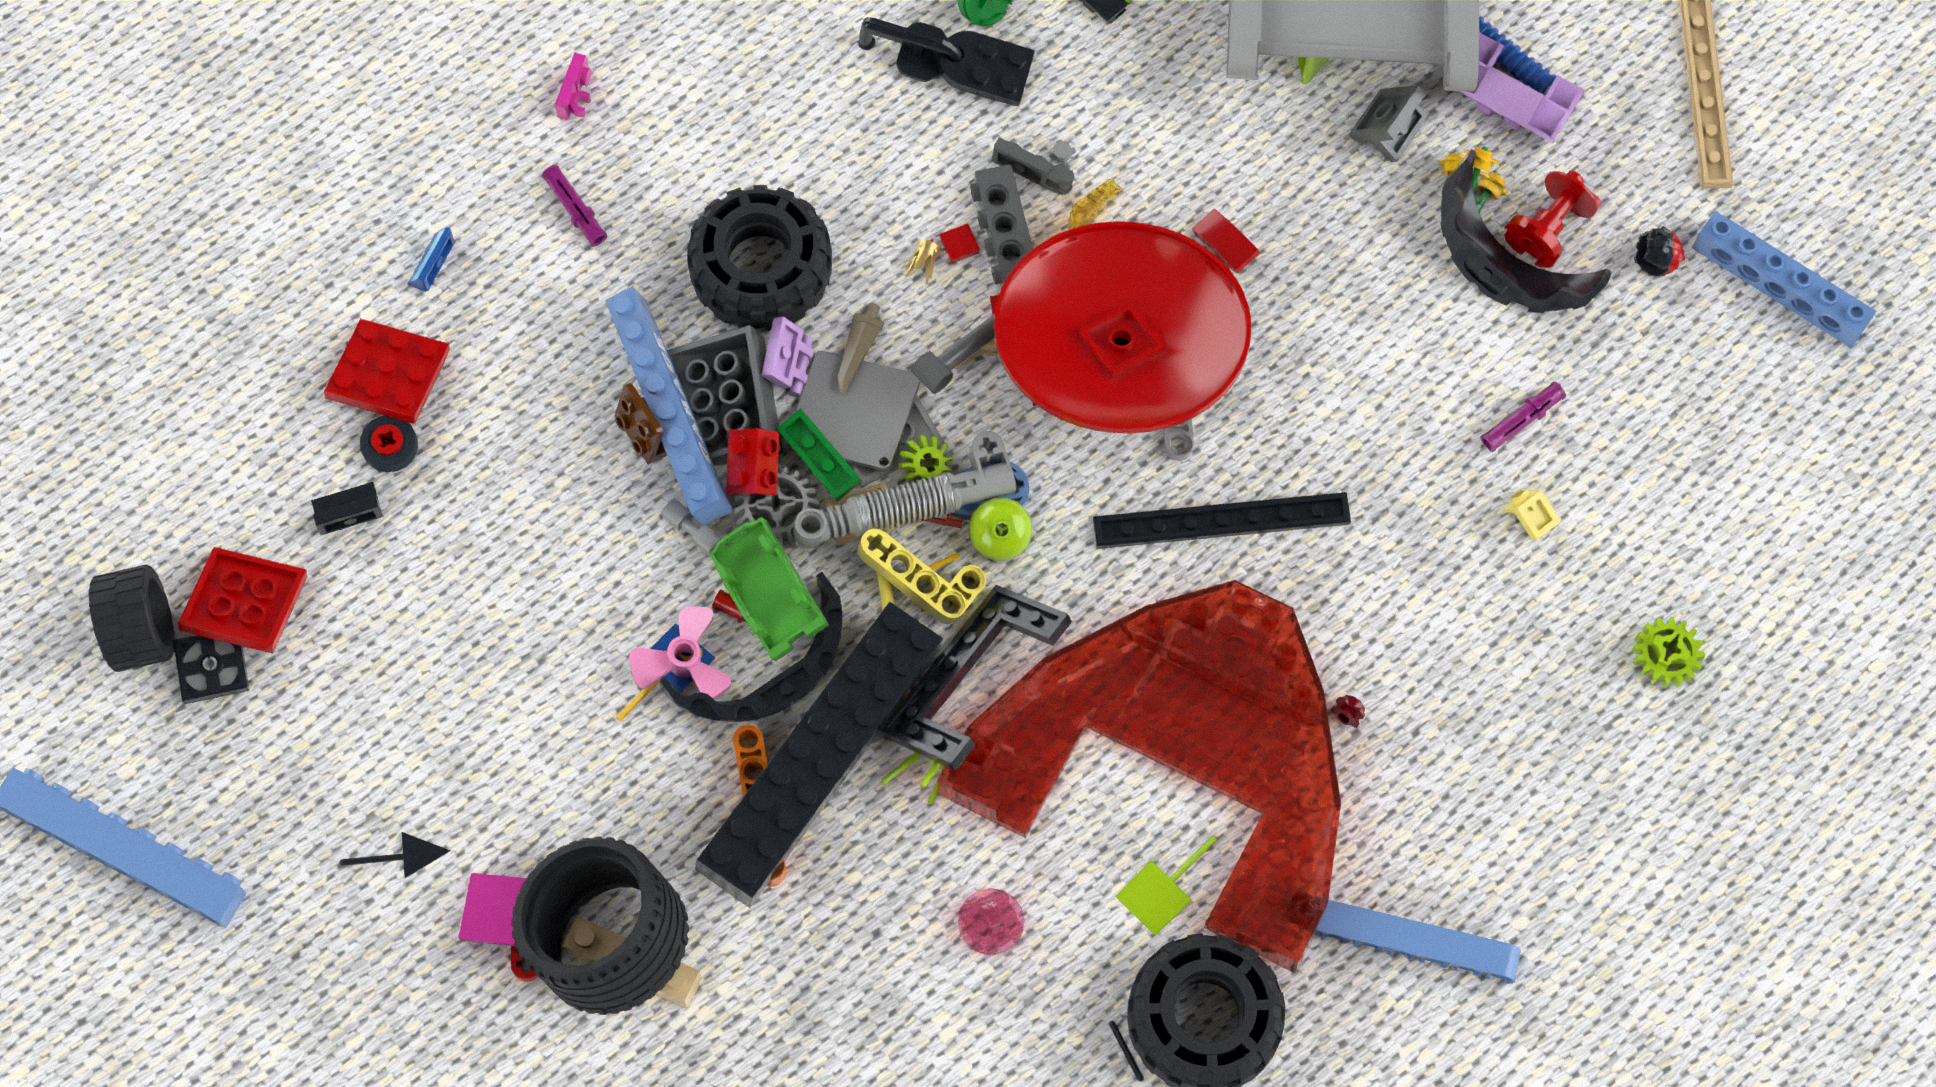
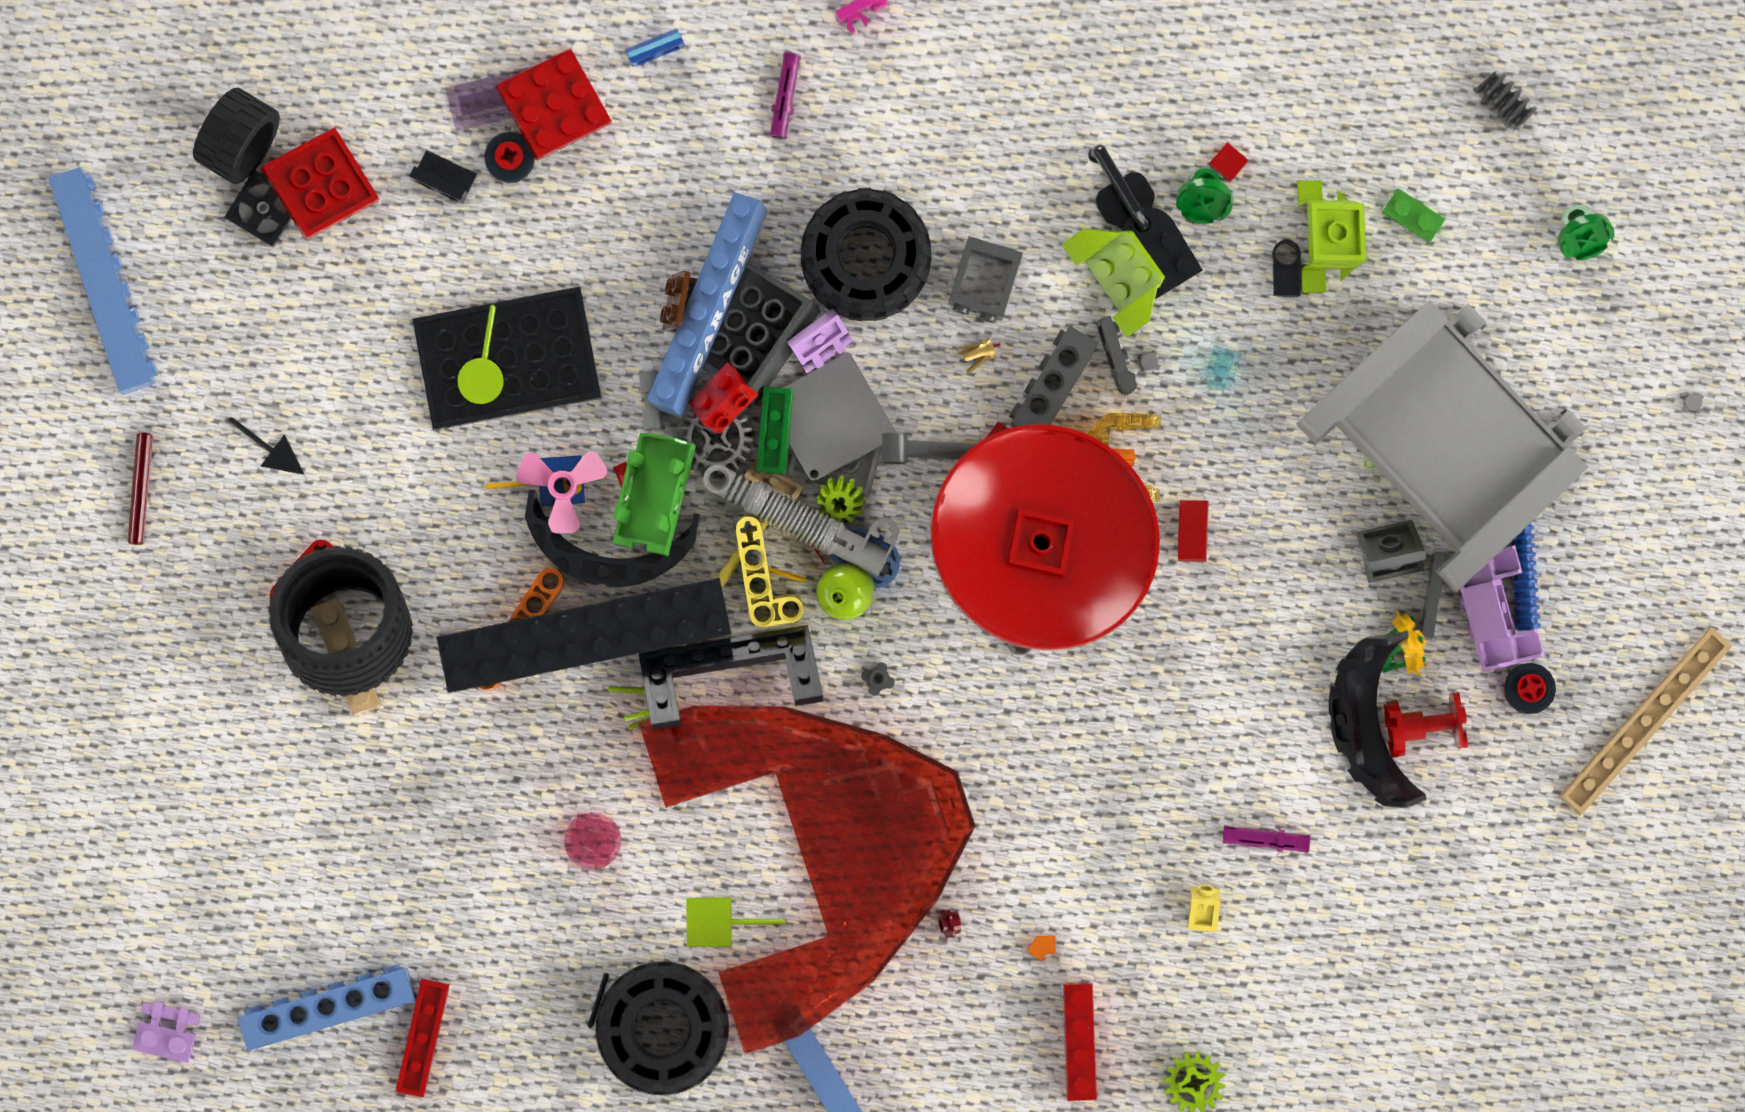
camera: 45 degrees right, 15 degrees up
dark pink tile [458,873,527,946] -> none
dark tan bar [837,303,884,396] -> none
red tile [939,223,980,264] -> none
black tile [1093,492,1351,549] -> none
black piece [1634,226,1685,277] -> none
medium blue brick [1692,210,1877,348] -> none
none -> dark red axle [127,432,153,545]
none -> black plate [412,286,602,431]
none -> clear purple piece [446,68,528,132]
none -> lime piece [458,305,504,404]
none -> dark grey plate [861,662,895,696]
none -> window [948,236,1023,323]
none -> orange piece [1026,936,1056,961]
none -> lime piece [1062,229,1165,338]
none -> red brick [1063,983,1097,1101]
none -> clear light blue brick [1203,345,1242,392]
none -> dark grey tile [1420,552,1446,640]
none -> black wheel [1504,663,1556,714]

